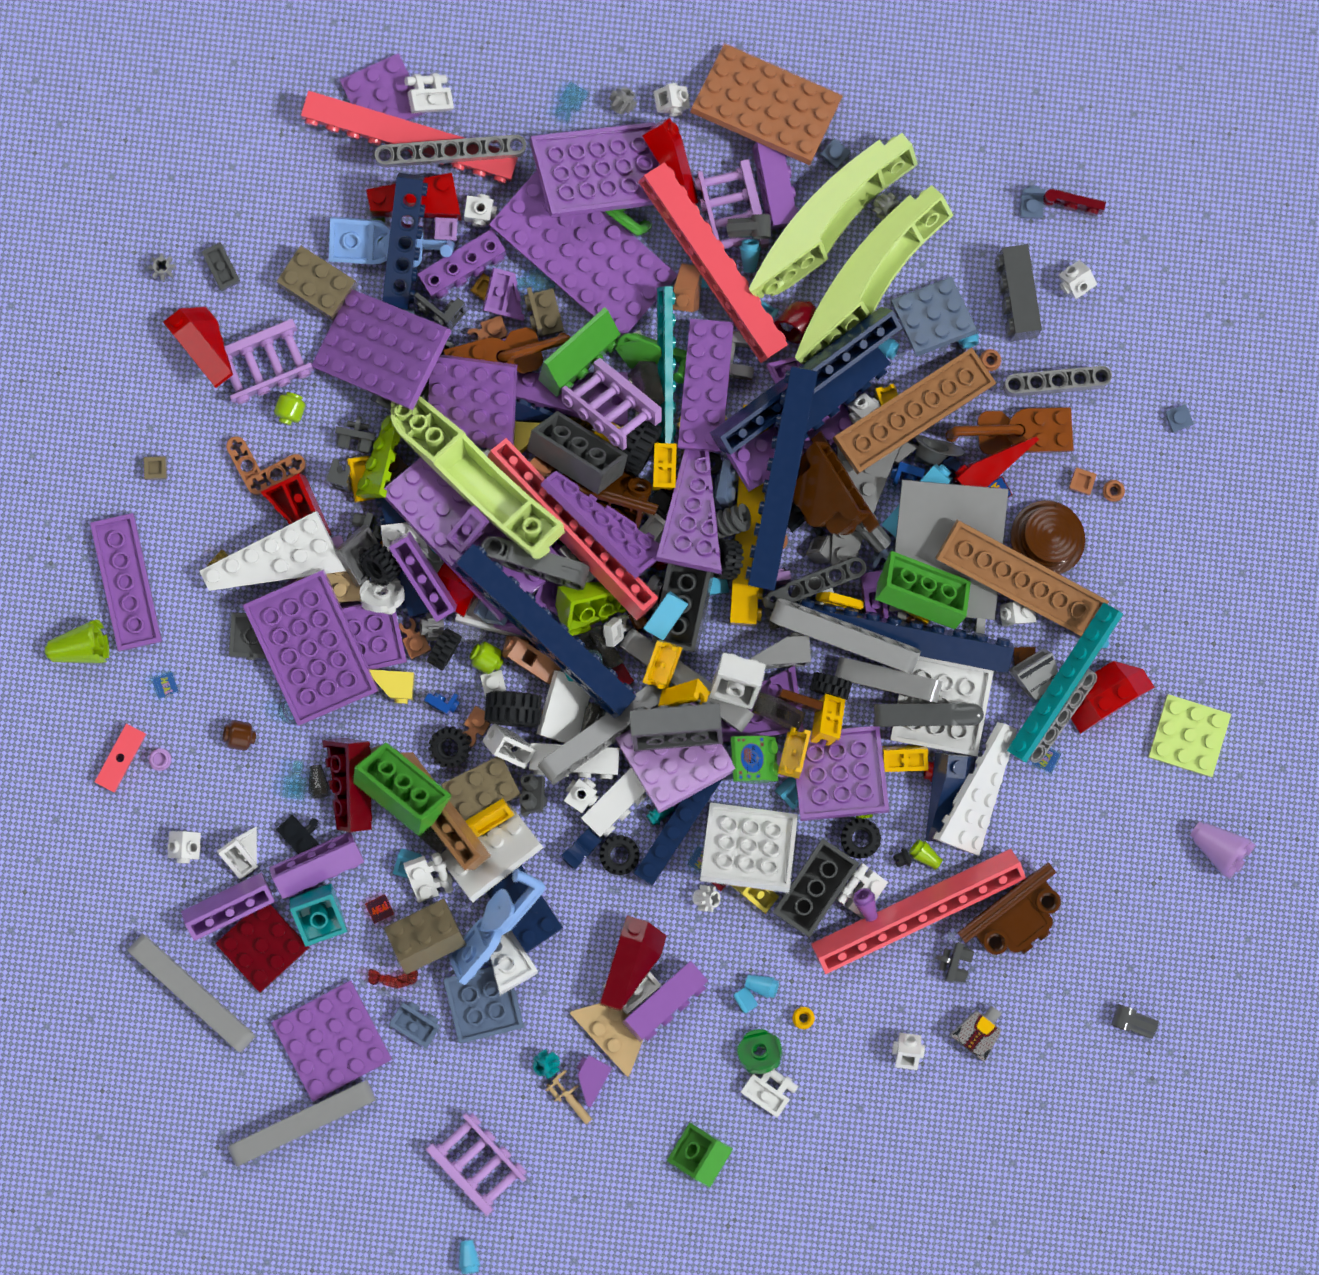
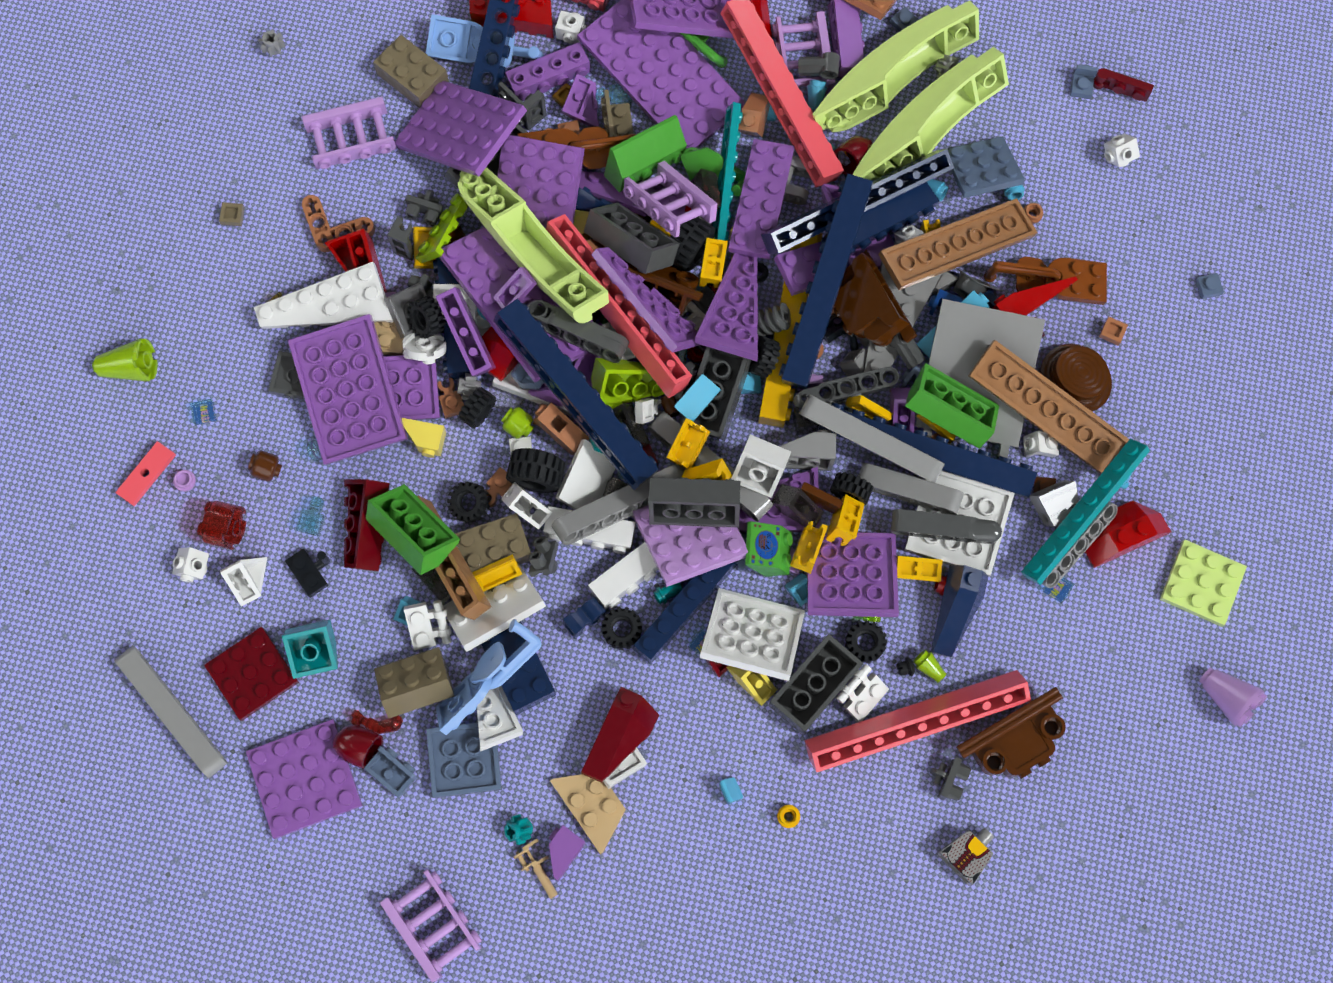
camera: 10 degrees right, 10 degrees down
medium lavender plate [90,513,162,652] -> none
red wedge [163,307,233,388] -> none
medium lavender brick [181,872,275,941] -> none
dark grey plate [201,242,241,292] -> none
light grey beam [227,1080,376,1167] -> none
medium lavender brick [269,832,364,899] -> none
lime head [274,392,306,426] -> none
clear smoke cone [308,765,330,799] -> none
clear red tile [365,894,395,924] -> none
blue bracket [424,692,460,716] -> none
lavender plate [435,217,457,241] -> none
white brick [564,777,598,813] -> none
medium lavender brick [622,961,708,1042] -> none
bright green slope [667,1122,733,1187] -> none
white gear [693,885,720,912] -> none
sand blue bracket [713,460,739,511] -> none
green plate [737,1029,783,1074] -> none
white plate [741,1068,798,1118] -> none
medium azure cone [745,974,779,999] -> none
medium lavender cone [853,888,878,922] -> none
white brick [892,1032,925,1070] -> none
white wing [933,722,1017,856] -> none
dark grey brick [995,244,1042,342] -> none
light grey beam [1003,366,1112,397] -> none
nougat plate [1103,480,1125,502] -> none
dark grey piece [1111,1004,1159,1039] -> none
none -> clear red brick [197,500,247,550]
none -> dark red piece [333,725,383,768]

